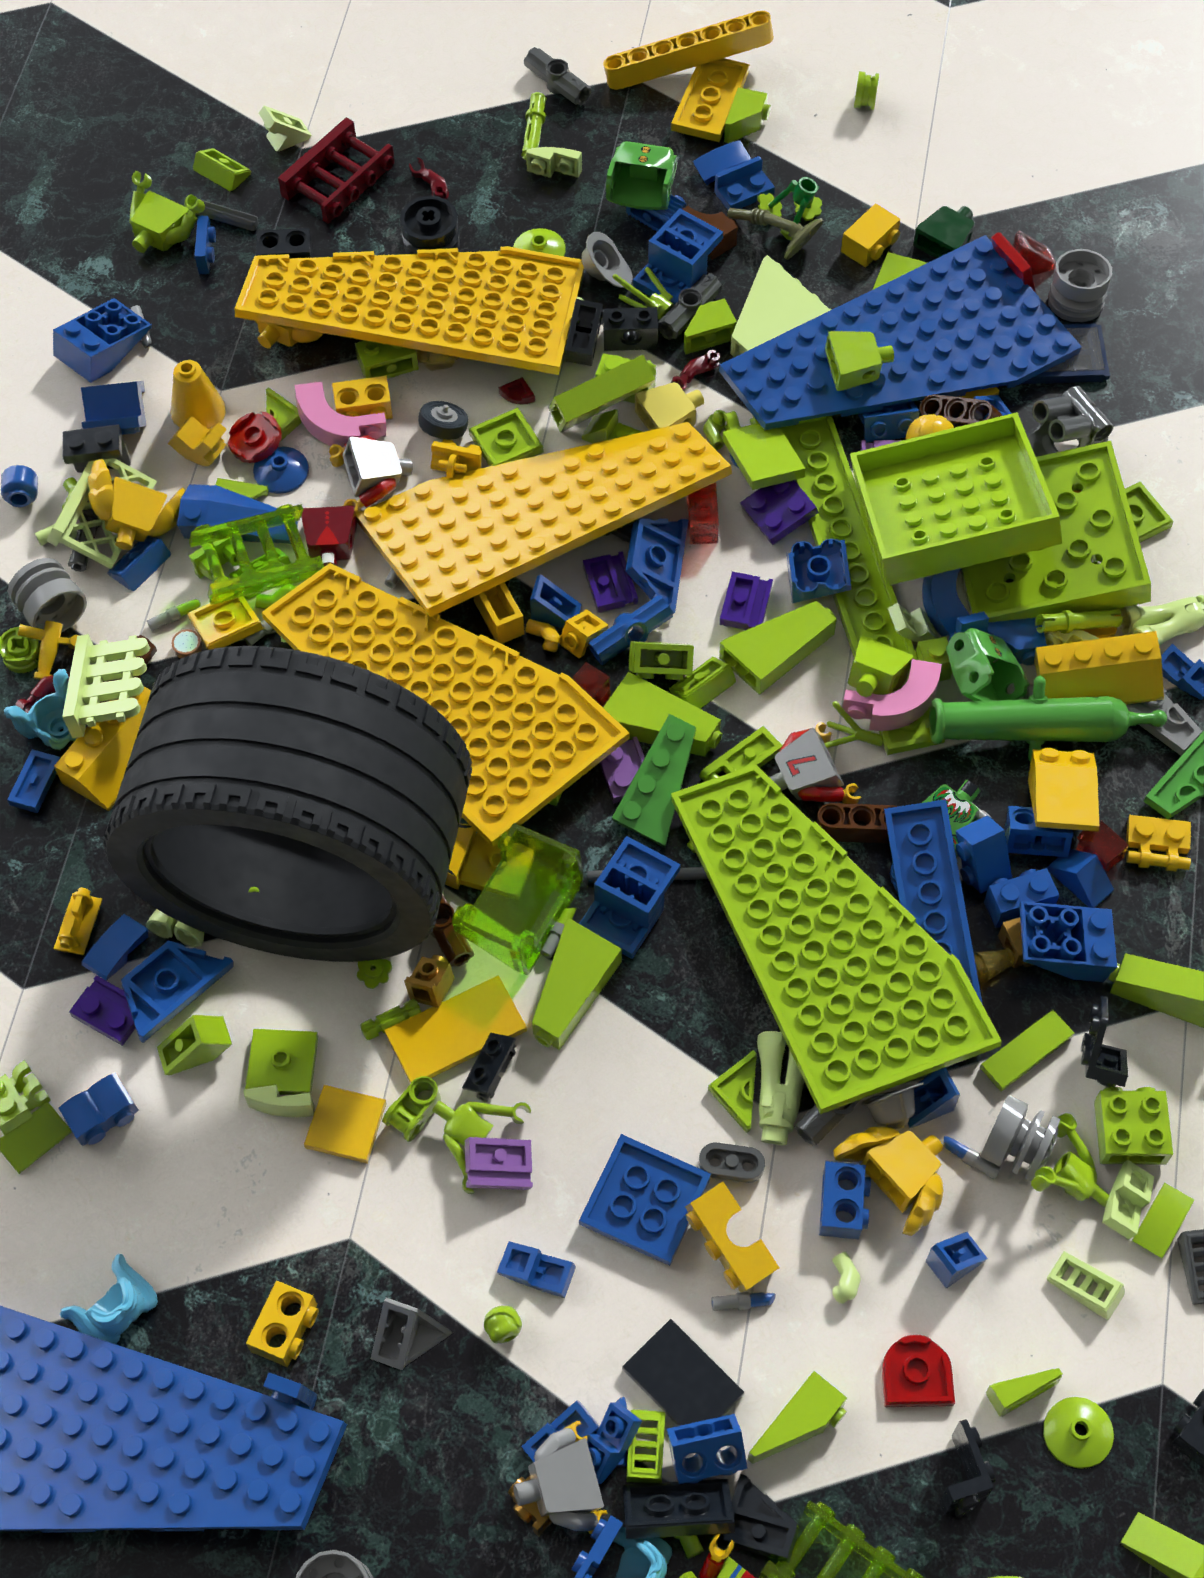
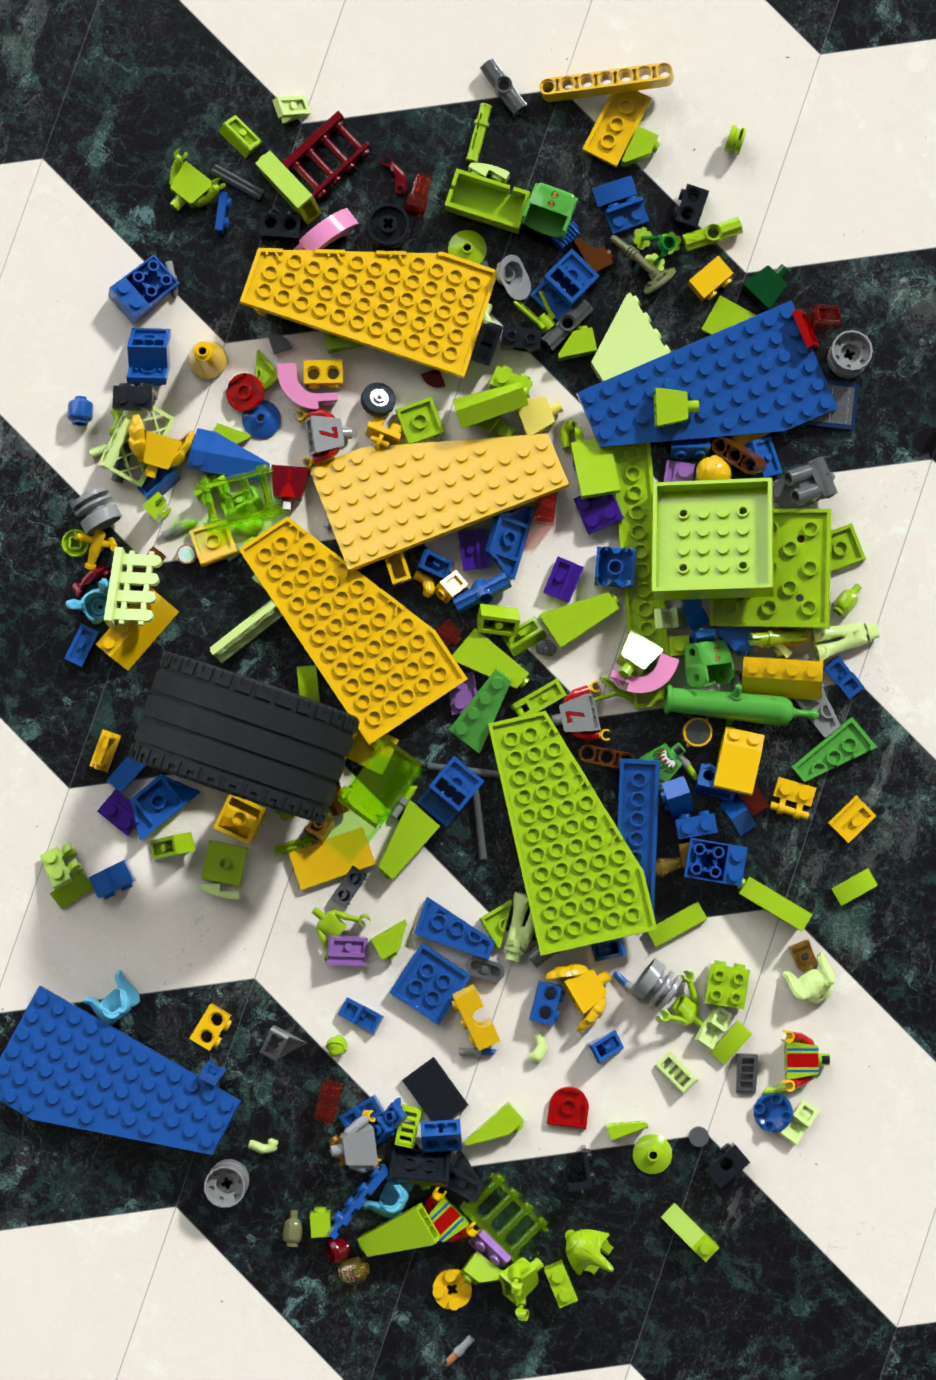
camera: 10 degrees right, 25 degrees up
yellow brick [167,416,227,466] -> none
yellow tile [304,1085,387,1164] -> none
lime piece [382,1076,441,1142] -> none
dark red arm [671,350,720,392] -> none
light grey piece [861,1083,924,1129] -> none
black bracket [1081,996,1128,1087] -> none
none -> lime hinge [142,491,171,525]
none -> yellow brick [213,794,269,845]
none -> yellowish green arm [248,1138,278,1154]
none -> lime slope [255,151,322,225]
none -> dark grey tile [268,334,292,354]
none -> bright pink arch [293,208,358,252]
none -> clear red brick [314,1078,343,1124]
none -> lime slope [370,919,407,961]
none -> clear red piece [405,173,433,215]
none -> blue wing [414,897,495,960]
none -> lime piece [445,168,531,234]
none -> dark grey bar [472,788,487,860]
none -> dark grey piece [536,640,557,657]
none -> black brick [672,183,709,231]
none -> lime piece [682,217,743,252]
none -> pearl dark grey piece [682,717,713,748]
none -> dark grey tile [689,1126,709,1147]
none -> lime plant [833,584,862,616]

